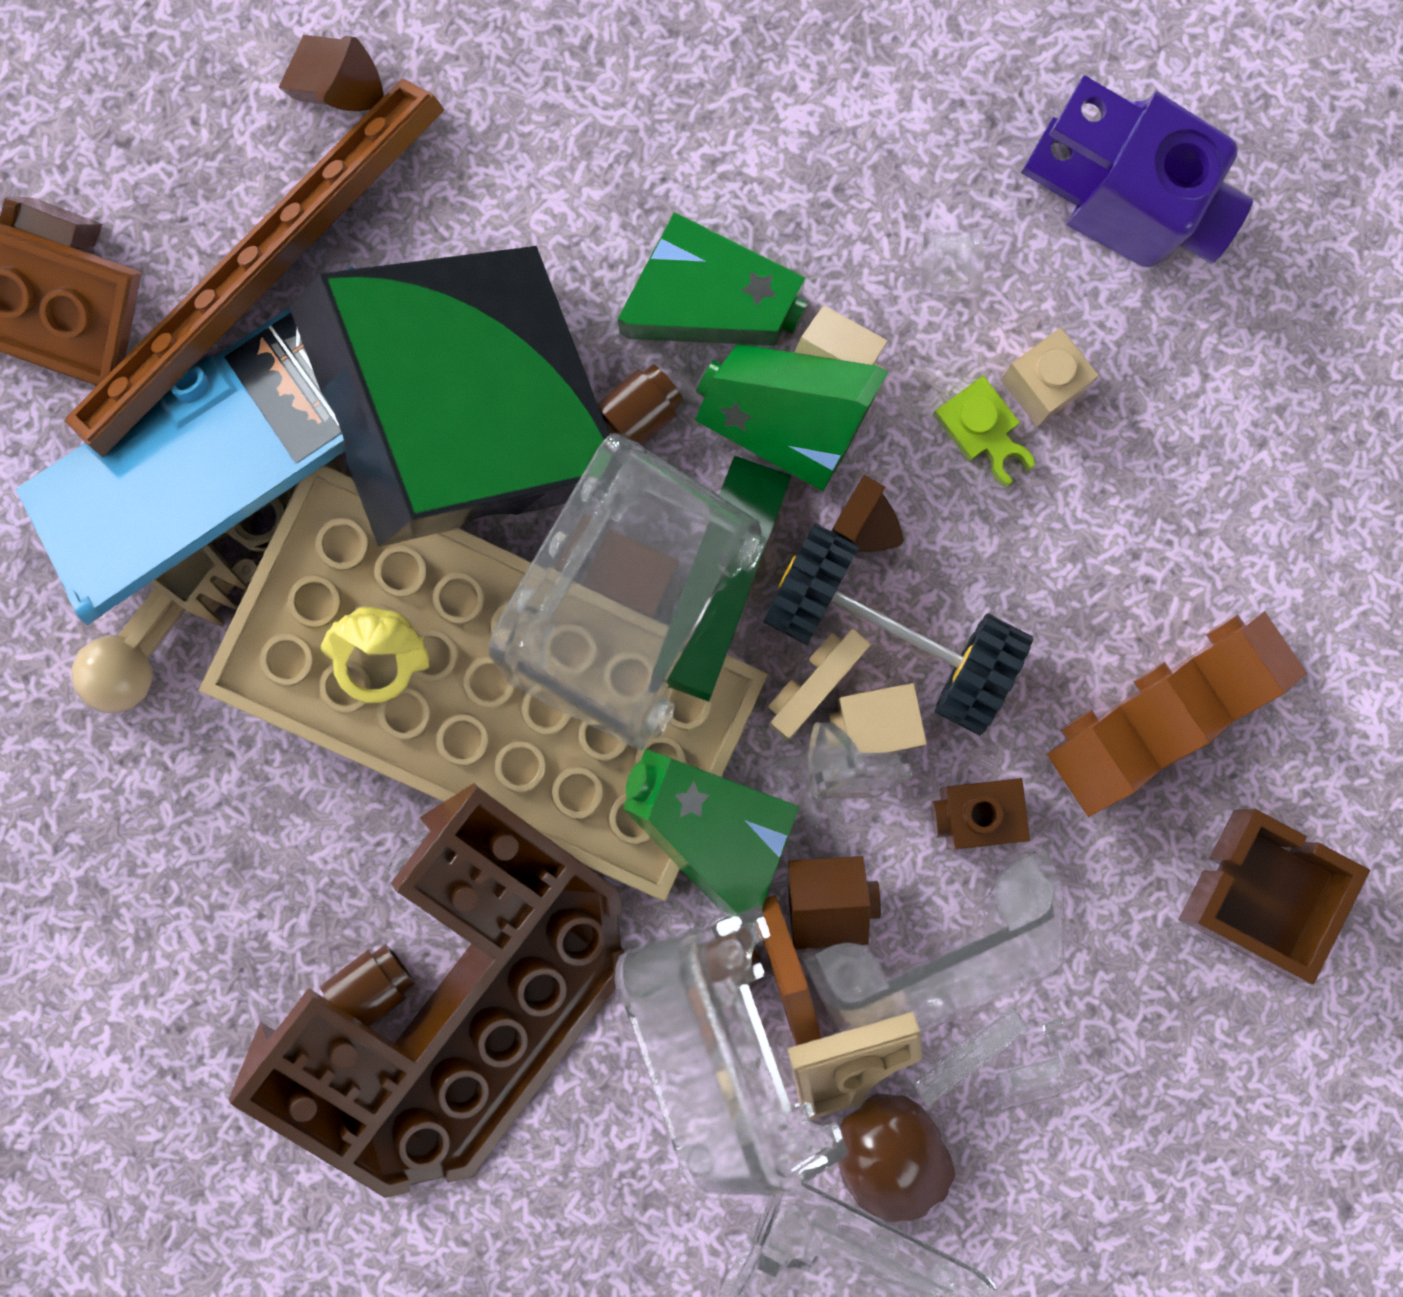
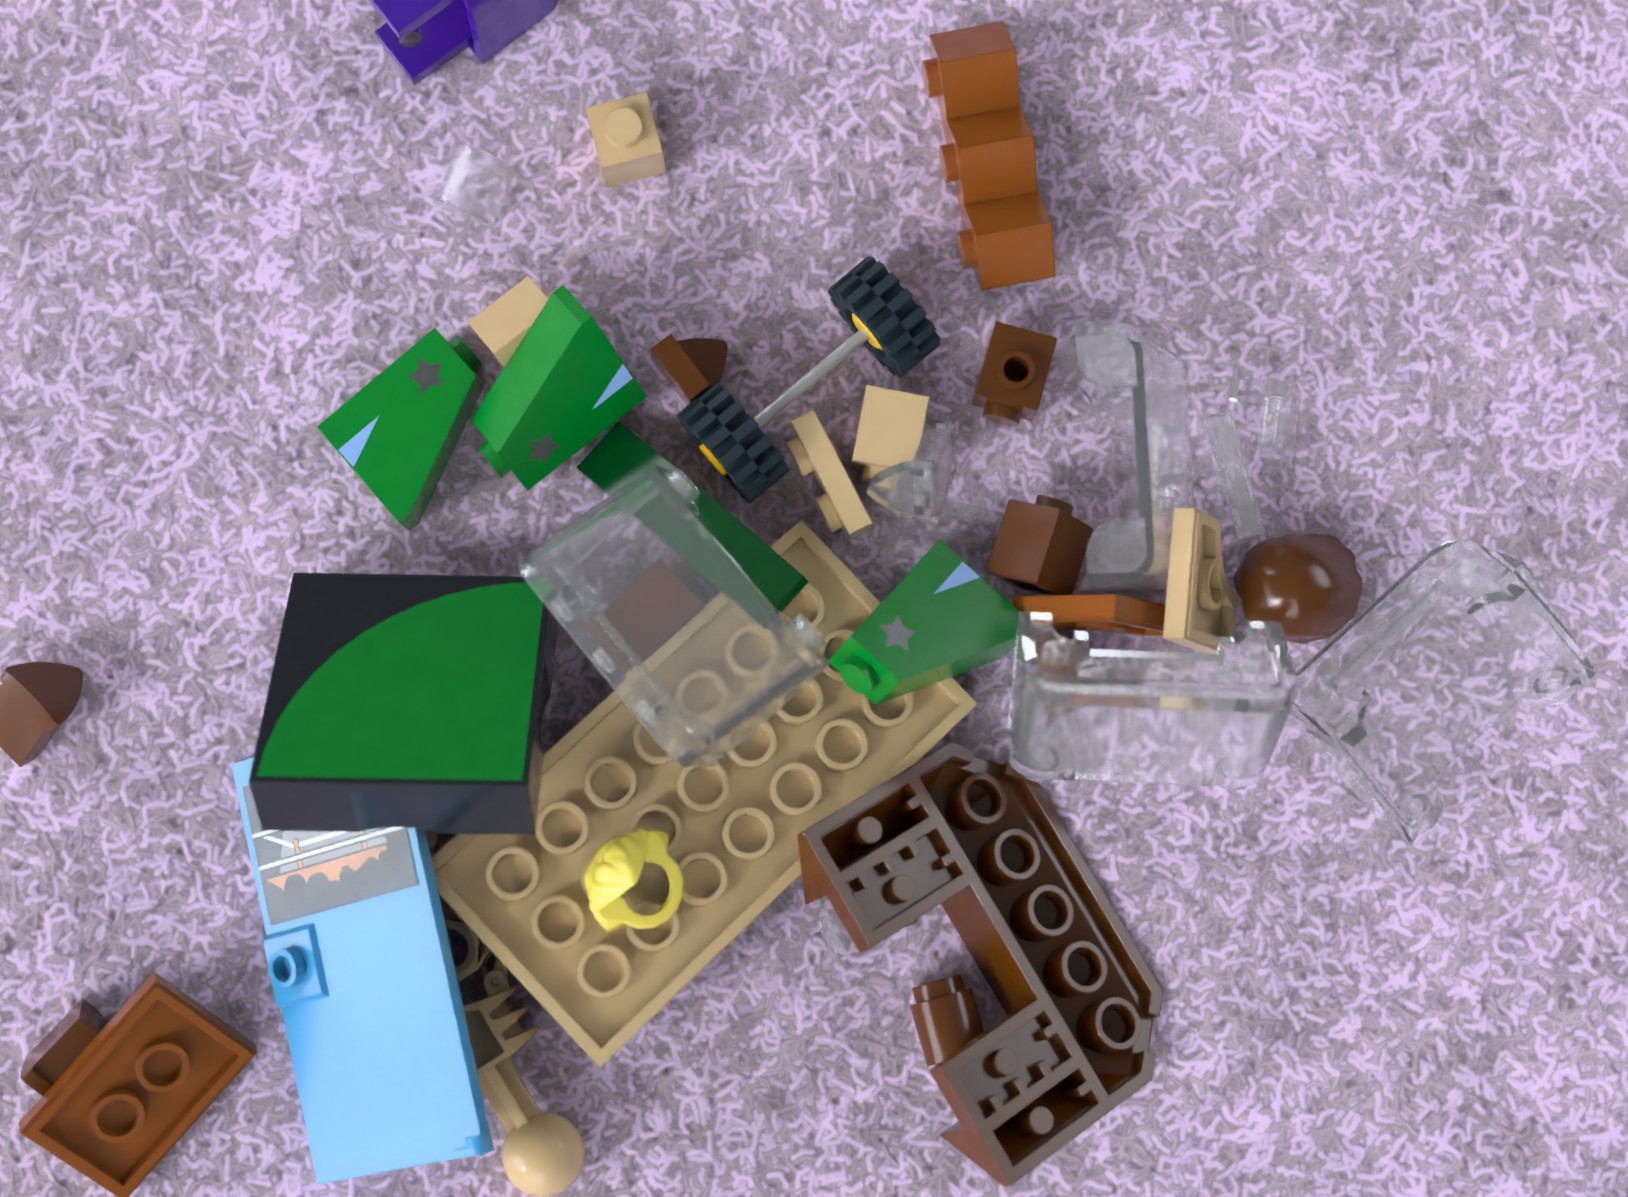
camera: 70 degrees left, 0 degrees up
dark orange tile [64,78,445,458] -> none
reddish brown brick [597,364,684,454] -> none
lime plate [933,375,1035,487] -> none
reddish brown piece [1178,809,1371,985] -> none

